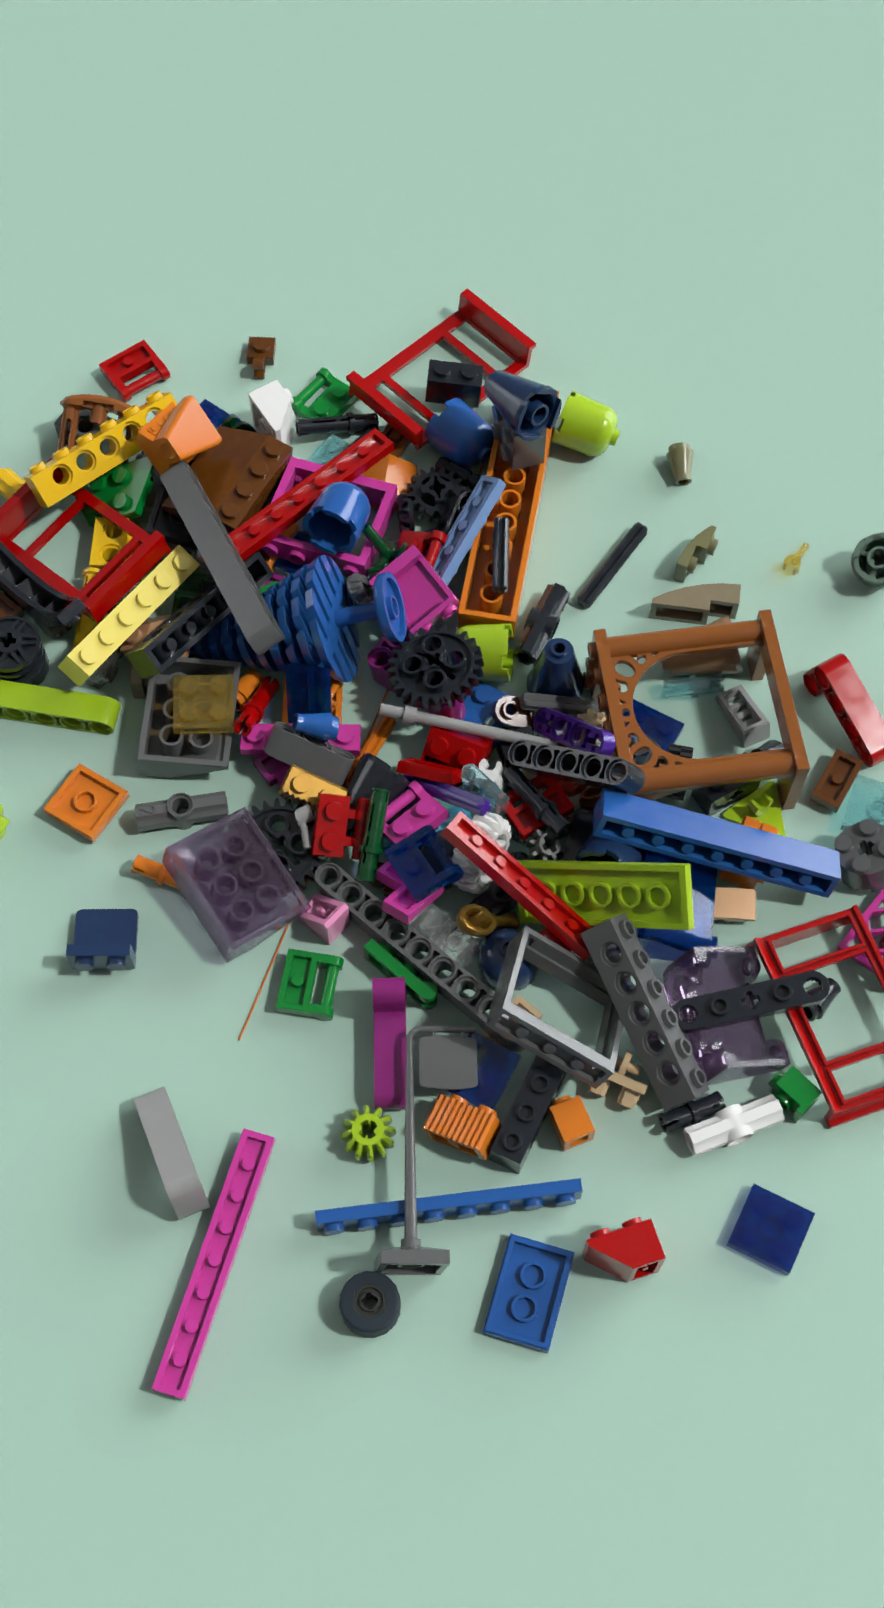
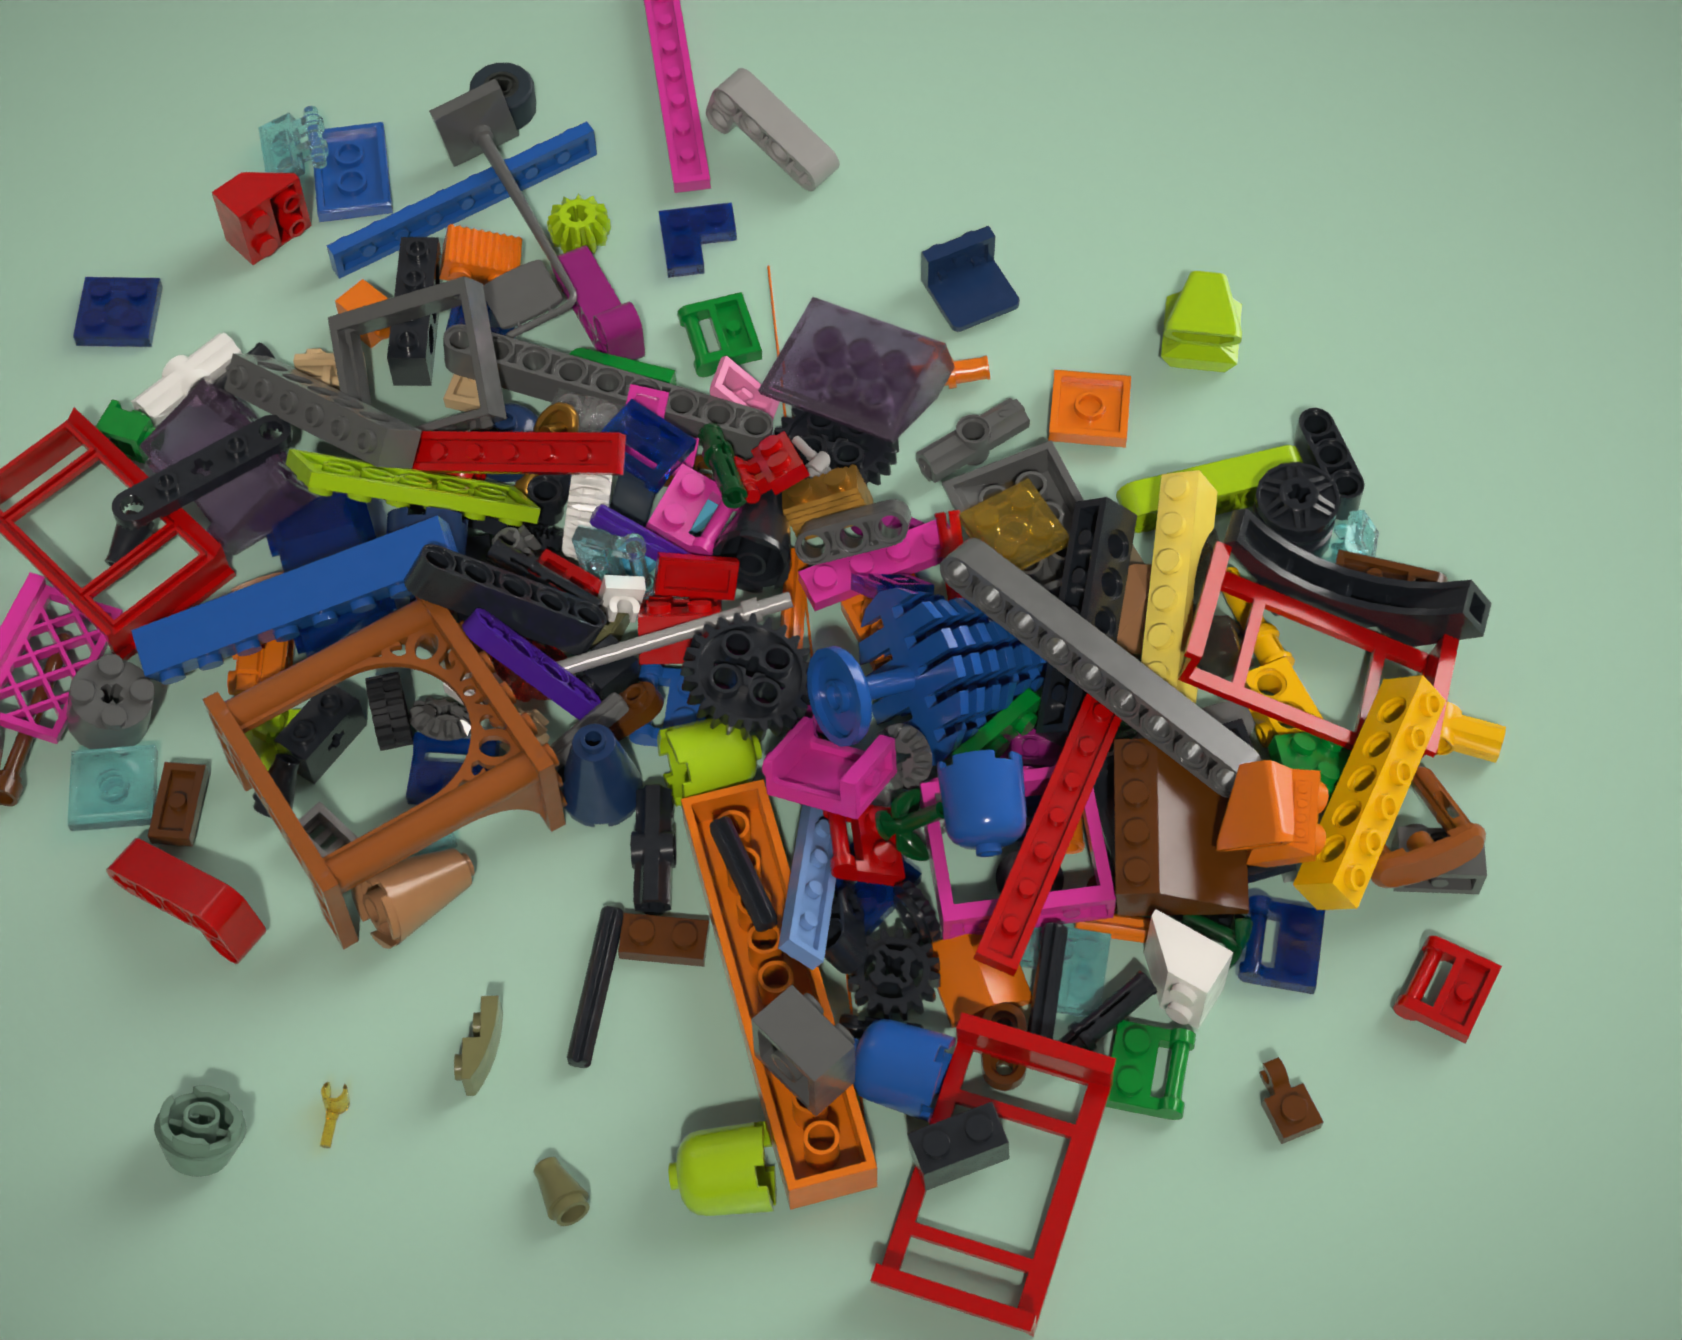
camera: 155 degrees right, 5 degrees down
blue cone [292,712,339,742] -> none
dark blue cone [484,370,562,441] -> none
dark tan slope [649,583,741,625] -> none
none -> clear light blue plate [258,106,329,177]
none -> reddish brown plate [618,913,710,967]
none -> clear blue plate [658,202,737,278]

